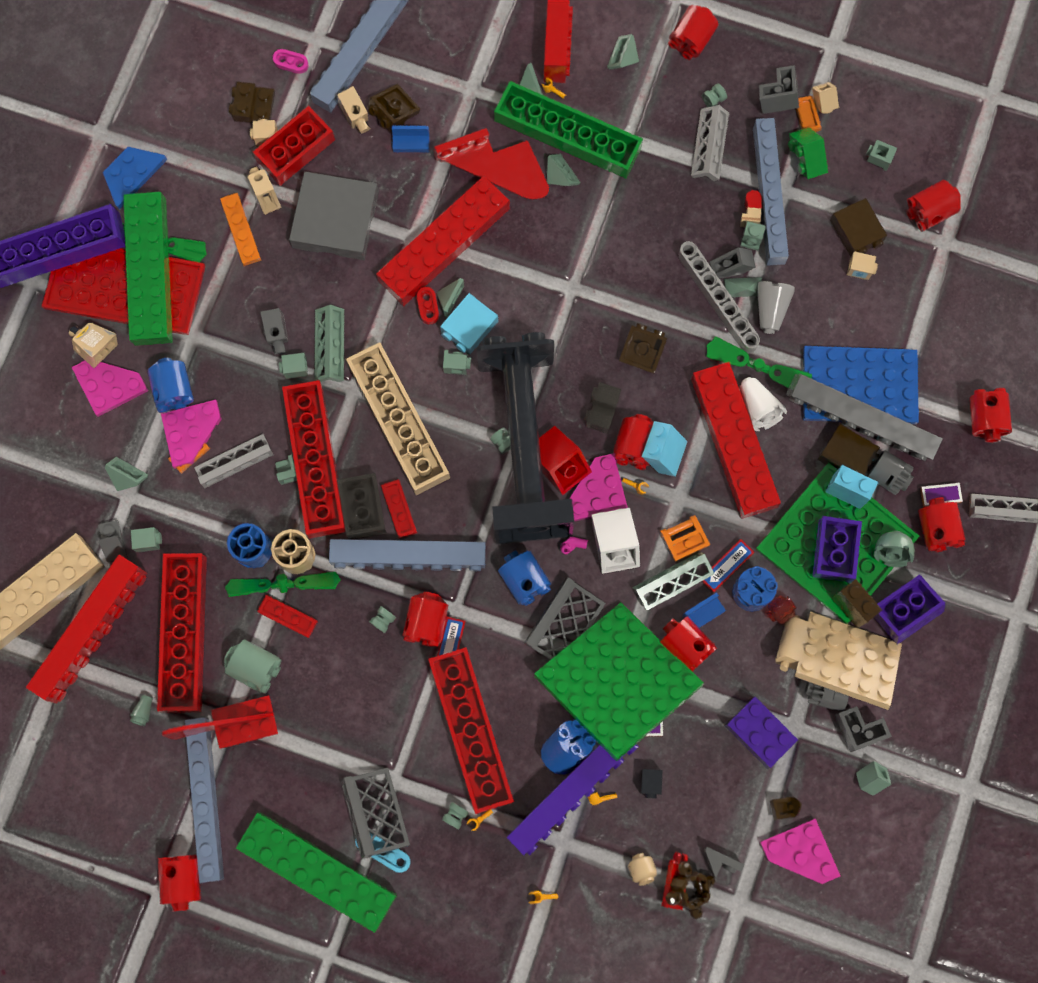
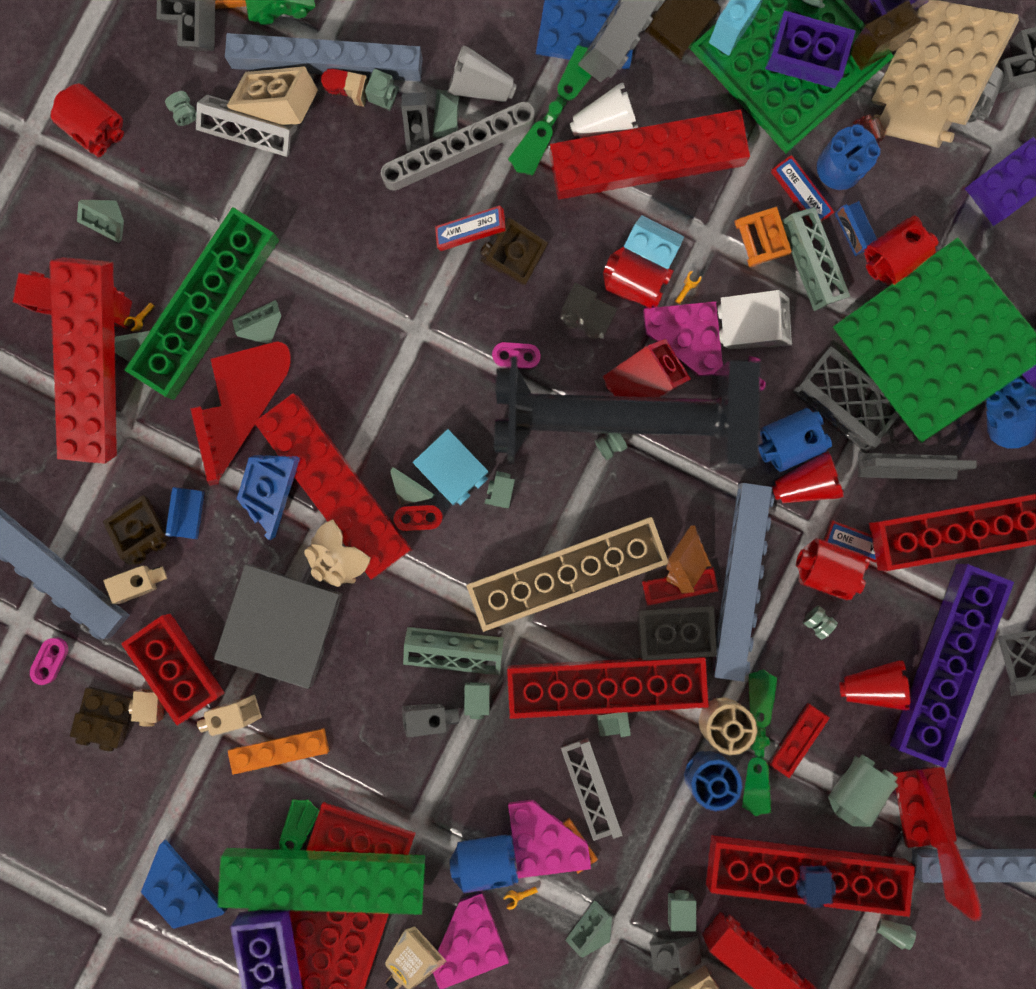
camera: 85 degrees left, 10 degrees up
none -> red brick [50,257,117,464]
none -> tan slope [227,67,318,125]
none -> blue wing [237,455,300,540]
none -> tan brick [304,520,371,587]
none -> tile [435,206,506,251]
none -> dark pink plate [492,342,540,369]
none -> light orange hand [503,886,538,910]
none -> dark orange slope [667,525,711,593]
none -> red cone [772,451,844,503]
none -> dark blue brick [796,866,836,908]
none -> red cone [839,660,910,710]
none -> dark grey fence [858,453,976,480]
none -> dark purple brick [890,564,1014,768]

